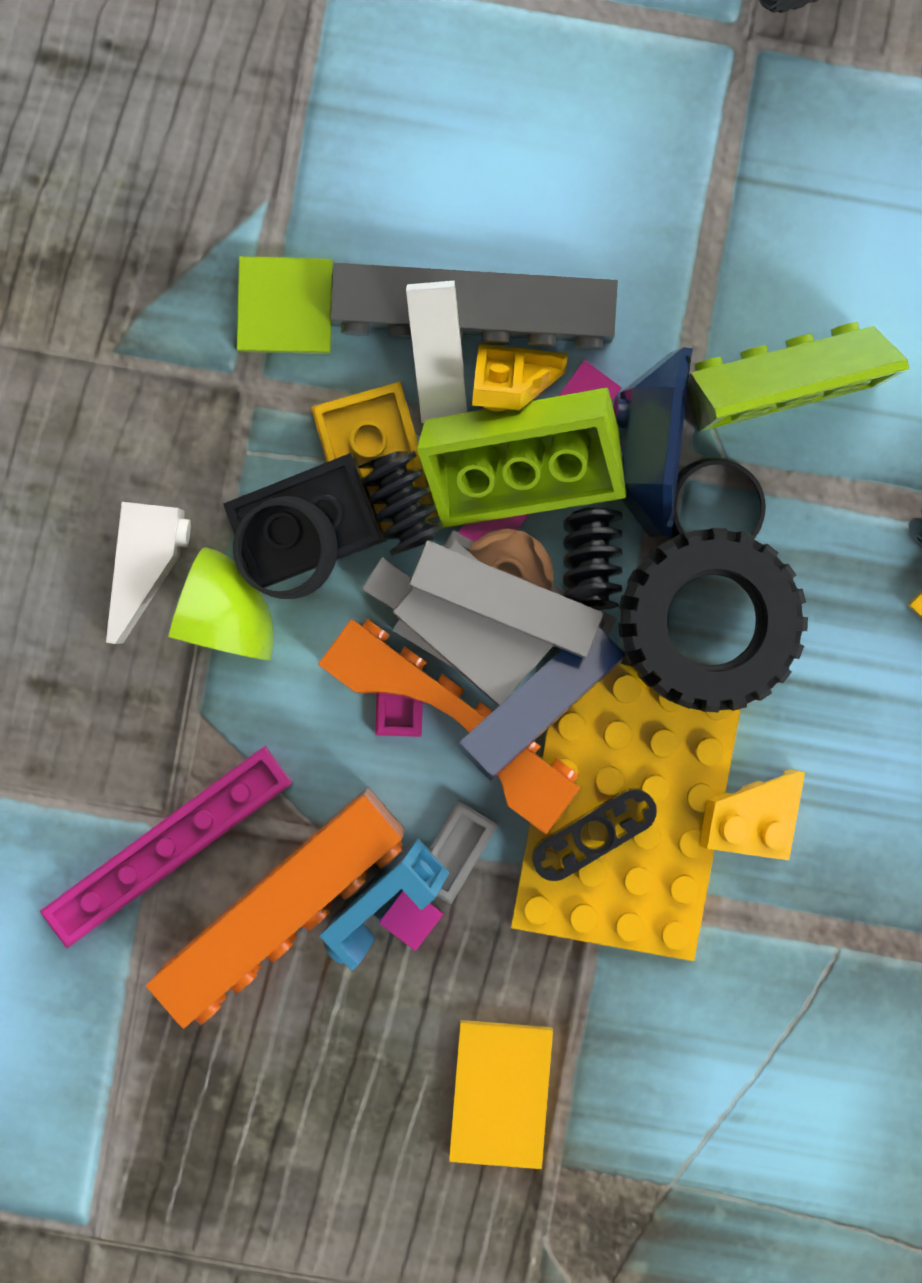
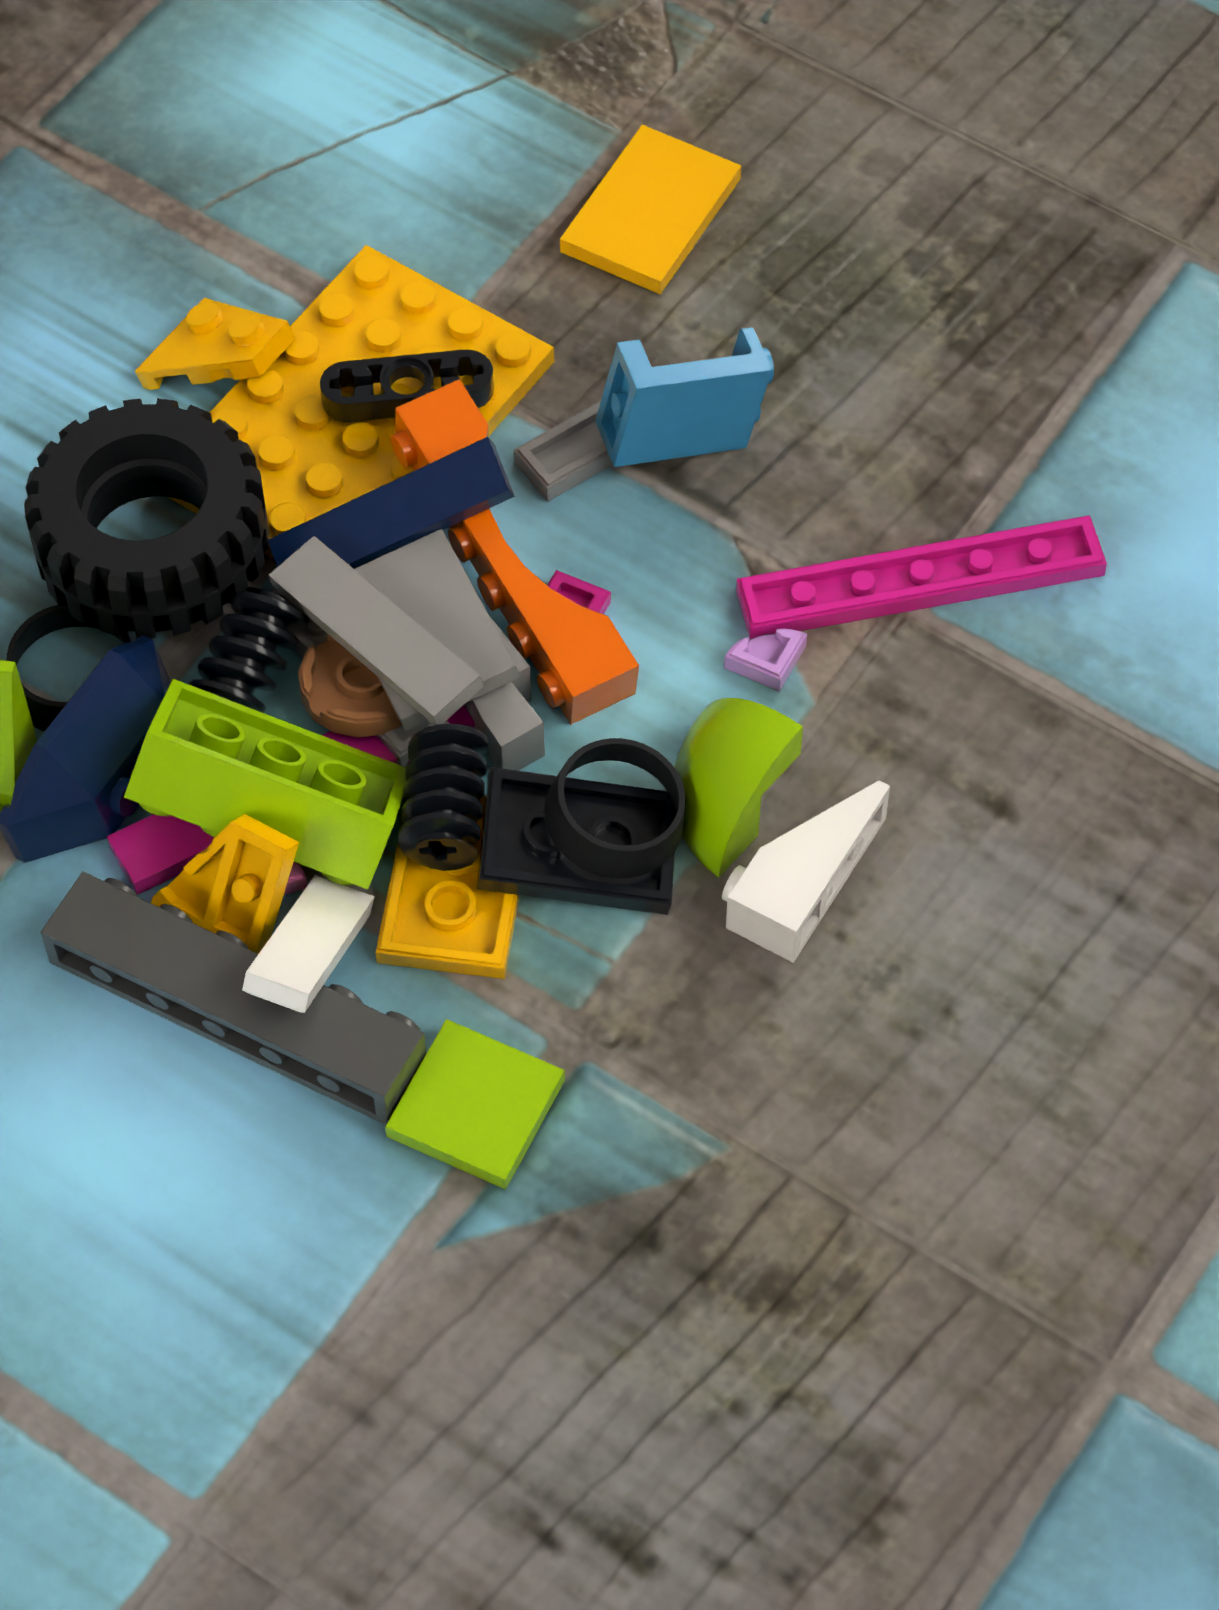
camera: 155 degrees left, 30 degrees down
orange brick [145,787,405,1029] -> none
none -> lavender tile [724,628,807,692]

